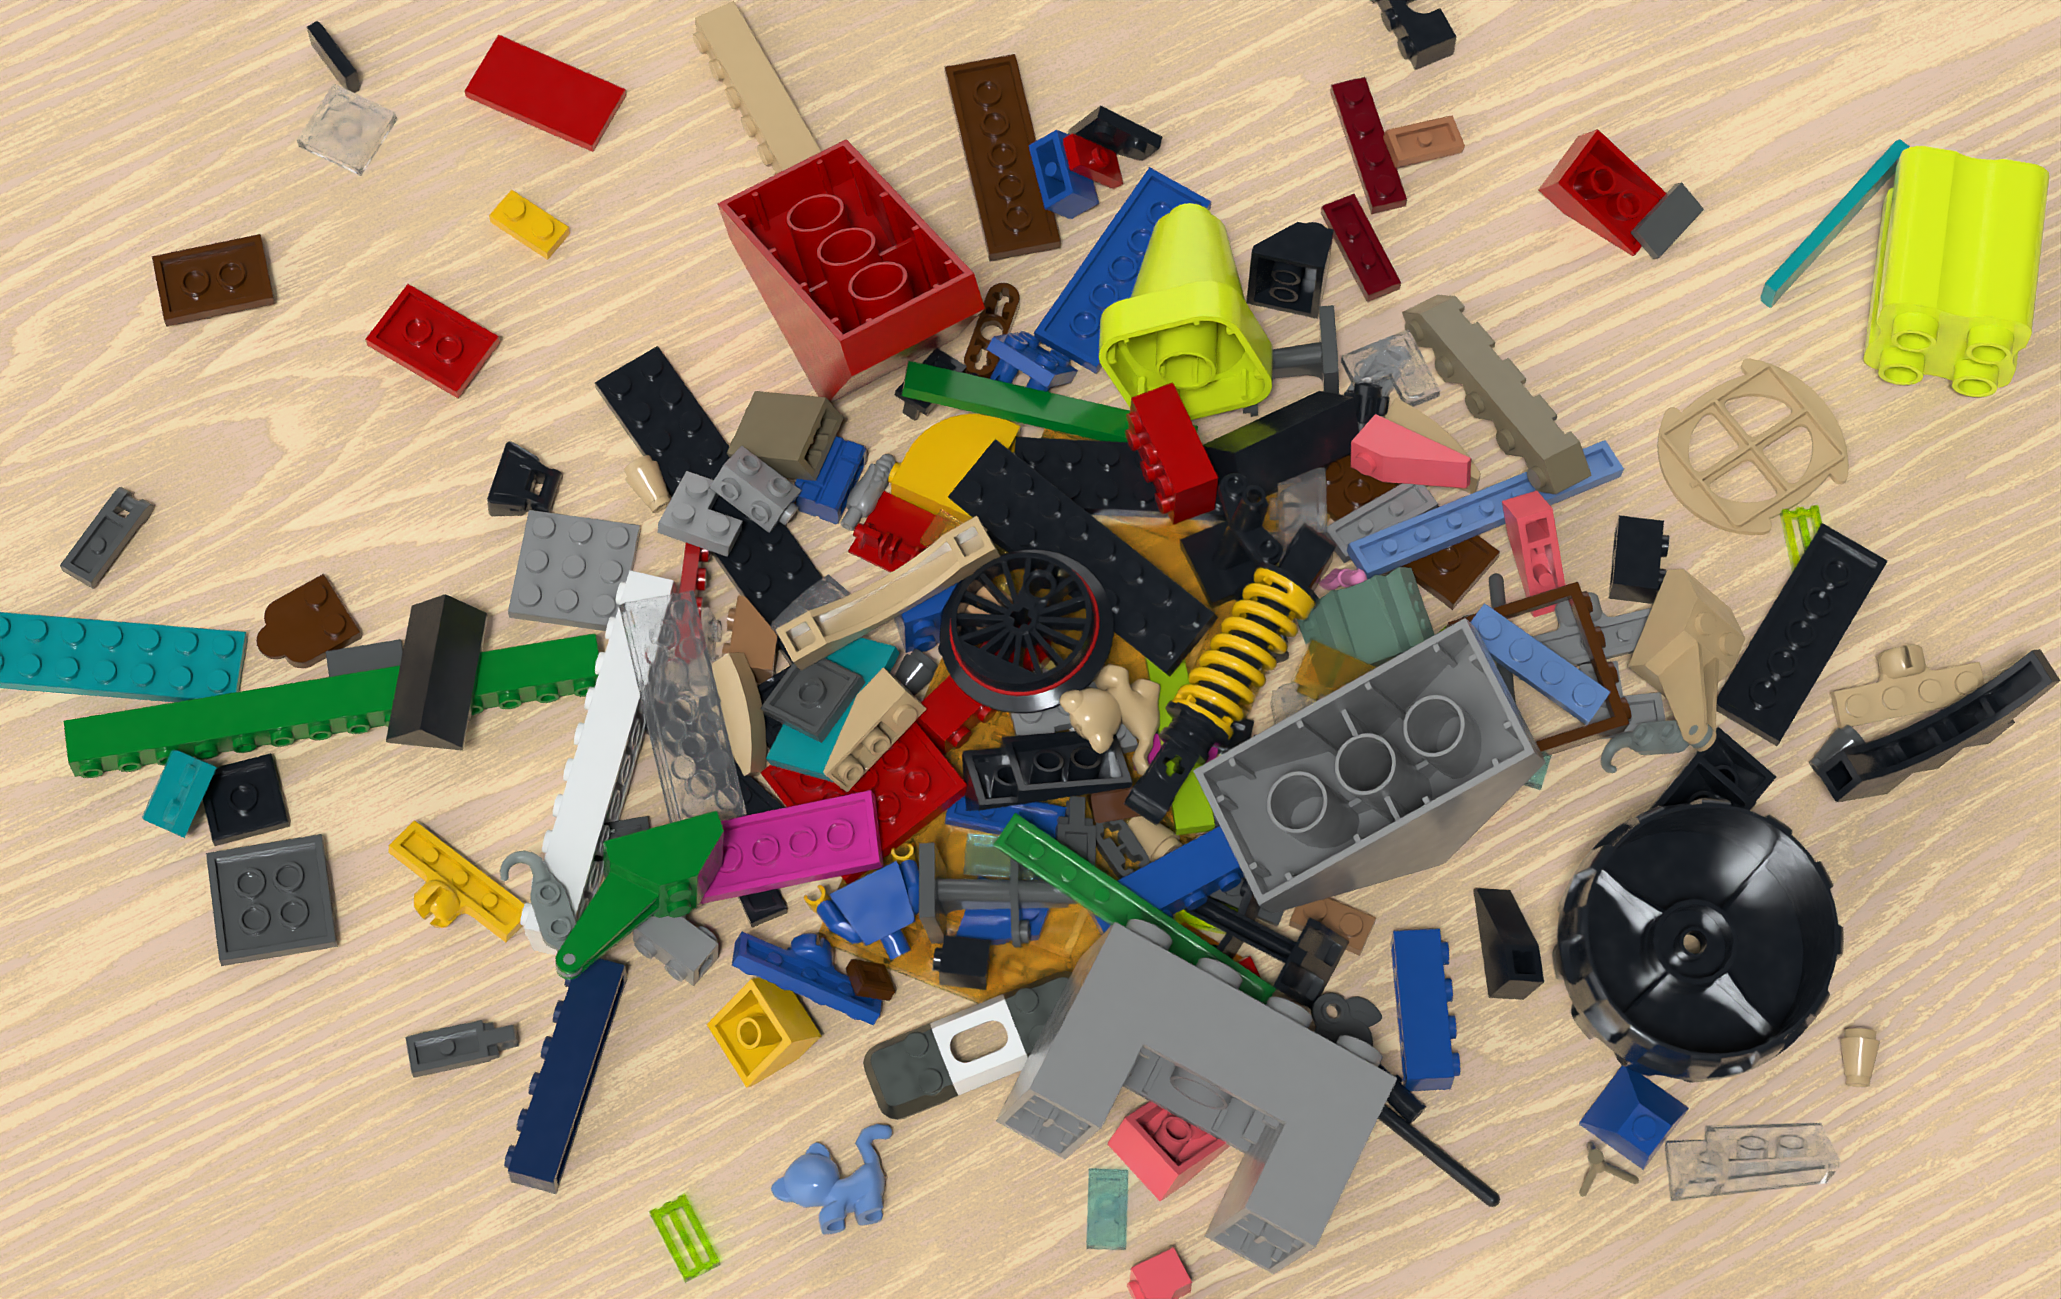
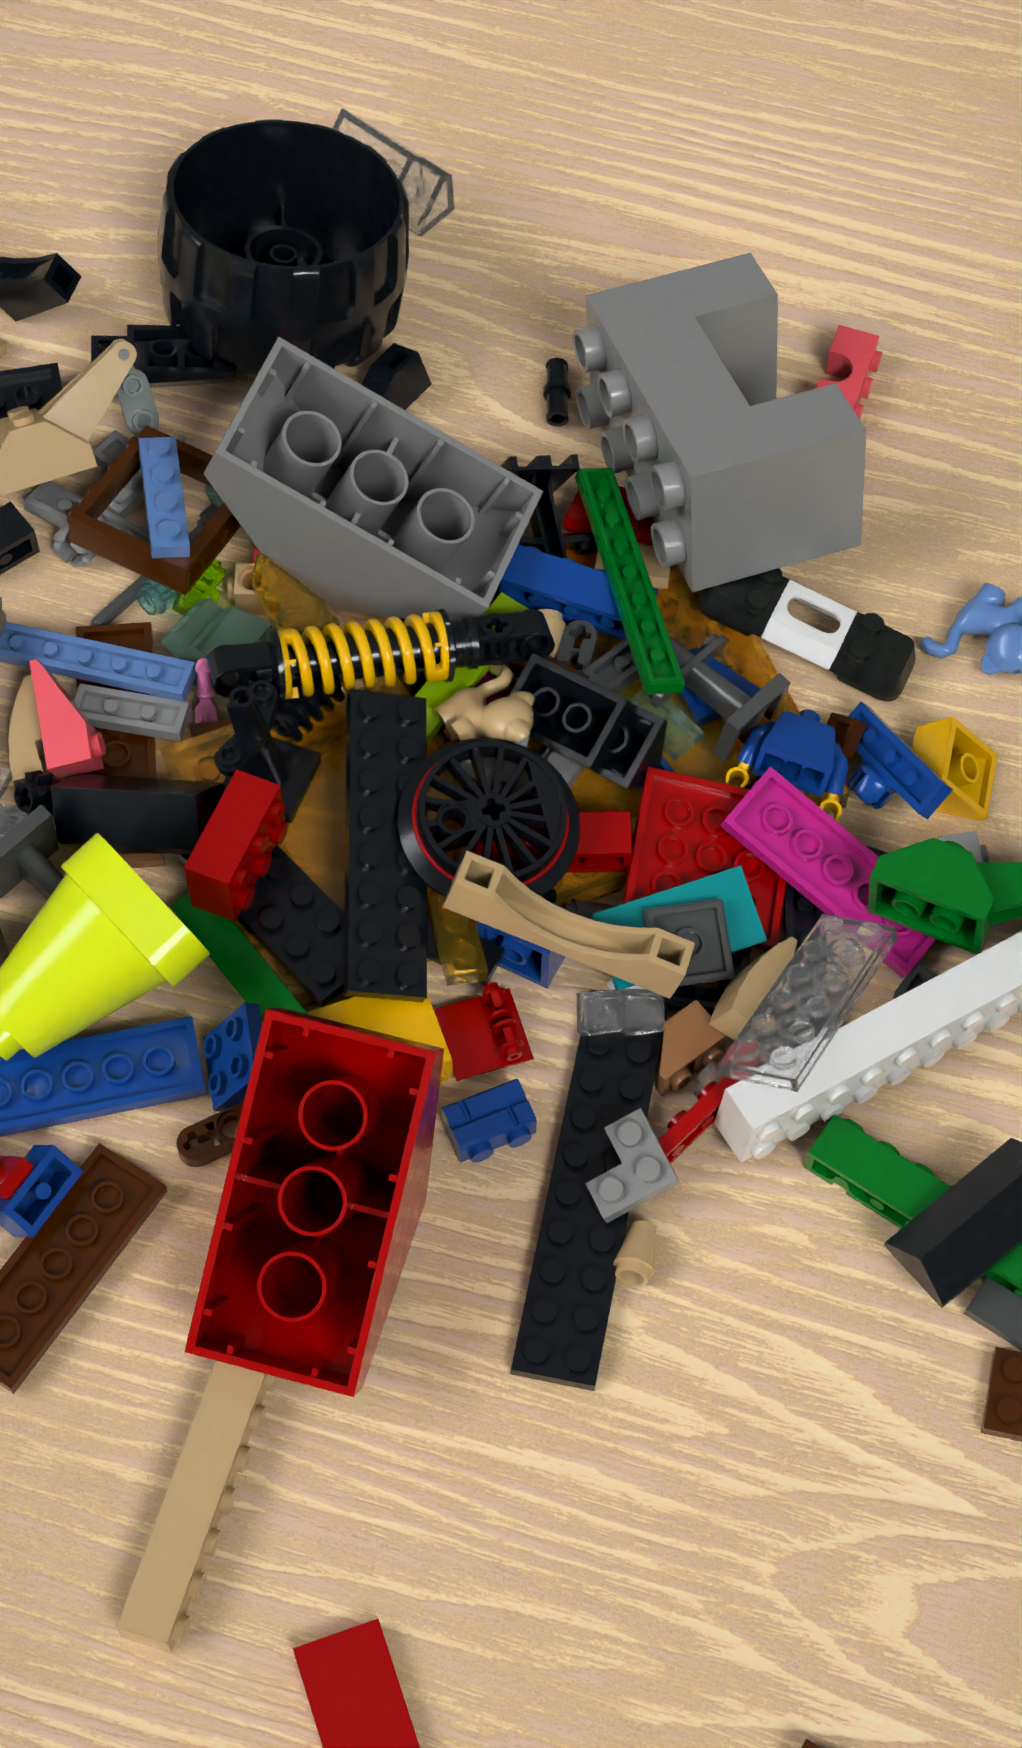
camera: 135 degrees left, 5 degrees down
red plate [365,284,500,399] -> none
black piece [487,441,562,517] -> none
yellow plate [489,189,570,260] -> none
light grey plate [508,510,641,631] -> none
light grey brick [710,446,801,533] -> none
dark tan brick [727,391,844,481] -> none
tan slope [823,667,926,792] -> none
light grey piece [840,454,895,531] -> none
black brick [933,935,991,990] -> none
clear slope [1269,468,1327,566] -> none
dark grey plate [1311,993,1382,1047] -> none
black piece [1378,1105,1500,1207] -> none
blue brick [1390,929,1460,1092] -> none
coral slope [1502,490,1565,617] -> none
blue slope [1579,1065,1689,1170] -> none
dark tan plant [1579,1142,1639,1197] -> none
dark grey cone [1809,725,1865,776] -> none

